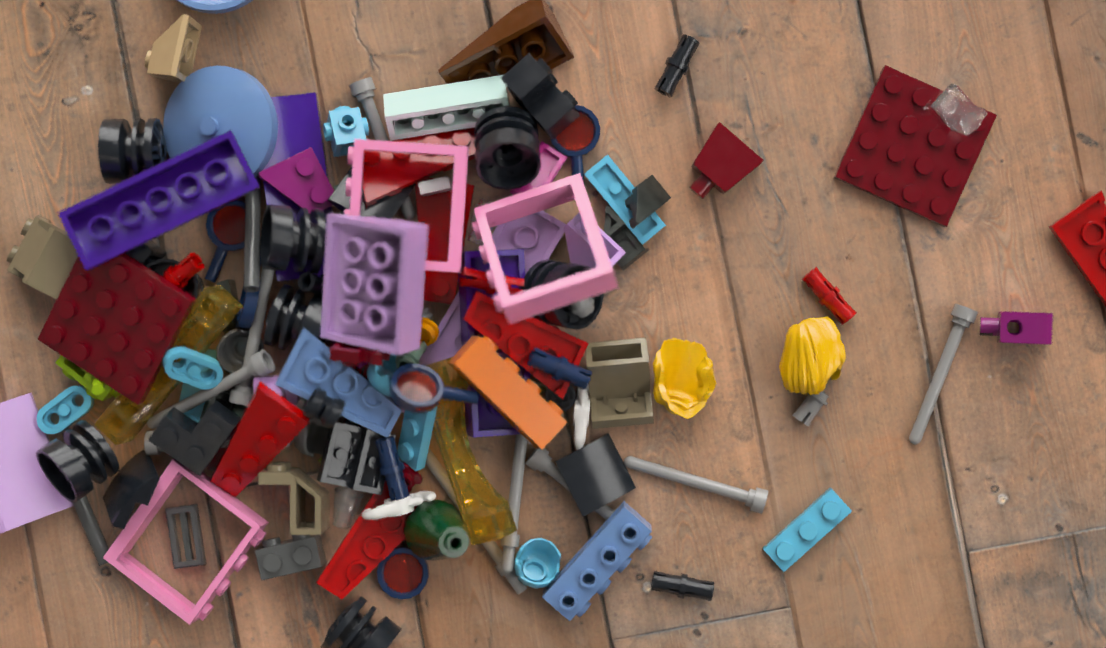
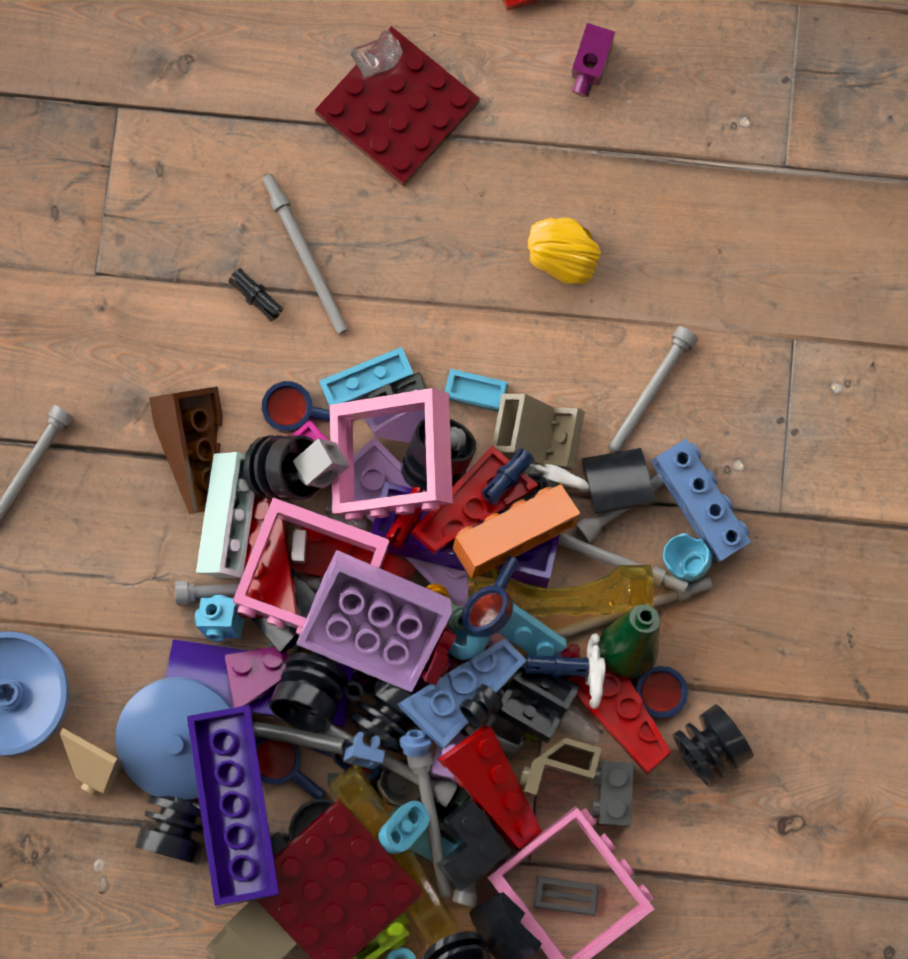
camera: 70 degrees left, 10 degrees down
red pin [162,252,205,289] -> none
black brick [501,53,580,140] -> none
pearl dark grey slope [625,175,671,229] -> none
black pin [651,571,714,601] -> none
yellow hair [653,338,716,419] -> none
dark red torso [689,122,764,199] -> none
medium azure plate [763,488,852,572] -> none
light grey pin [793,391,829,427] -> none
red pin [801,267,857,325] -> none
light grey piece [909,304,978,445] -> none
none -> light grey bar [262,174,349,335]
none -> light grey brick [293,438,349,489]
none -> medium blue tile [343,732,385,769]
none -> medium blue plate [400,730,431,757]
none -> medium azure tile [445,369,508,412]

